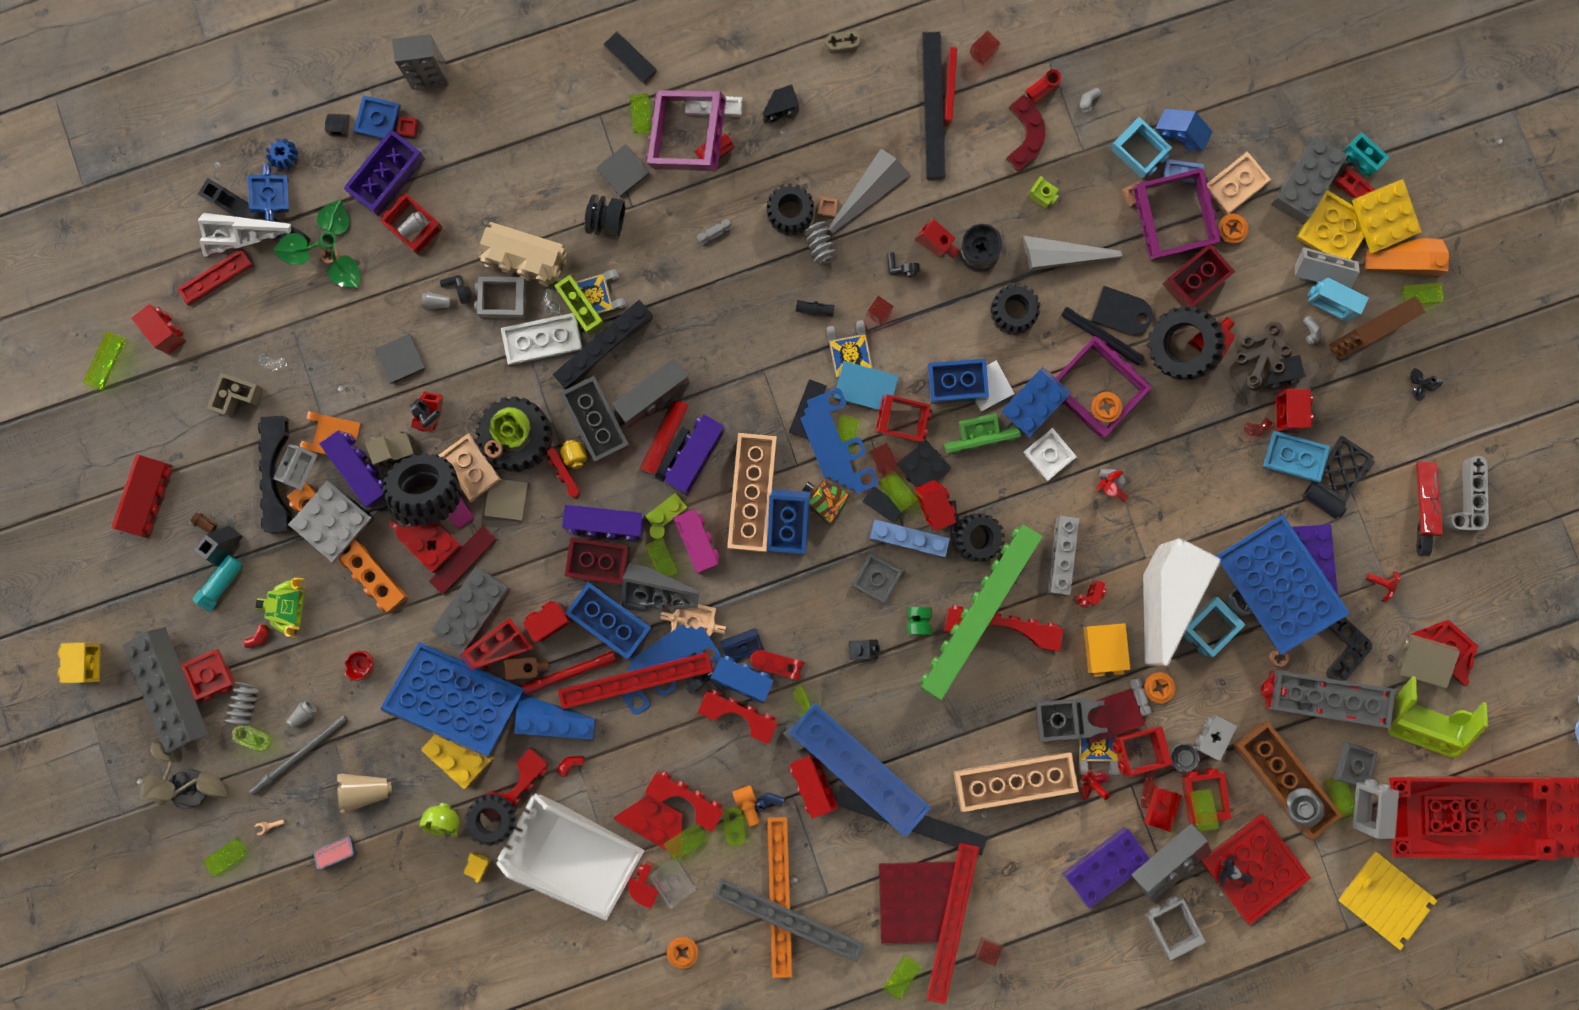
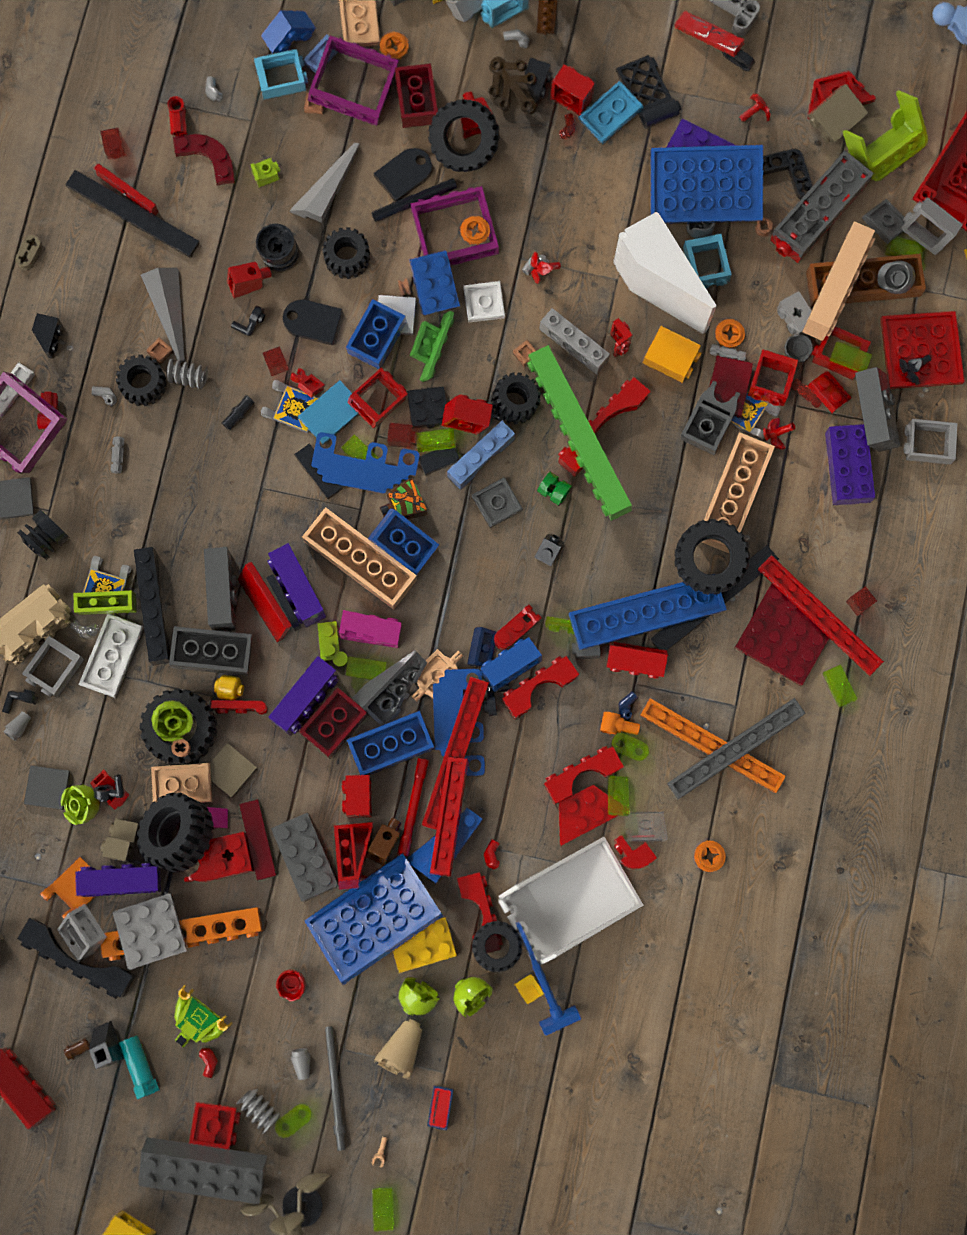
camera: 55 degrees left, 5 degrees down
none -> lime cylinder [61,785,100,825]
none -> light grey arm [92,386,117,406]
none -> black tile [283,300,342,346]
none -> red plate [290,368,325,398]
none -> nougat bush [398,278,411,297]
none -> lime cylinder [399,977,439,1015]
none -> red plate [430,757,469,876]
none -> nougat tile [513,340,536,367]
none -> blue piece [515,921,581,1036]
none -> black tyre [674,519,750,595]
none -> light nougat brick [802,221,875,341]

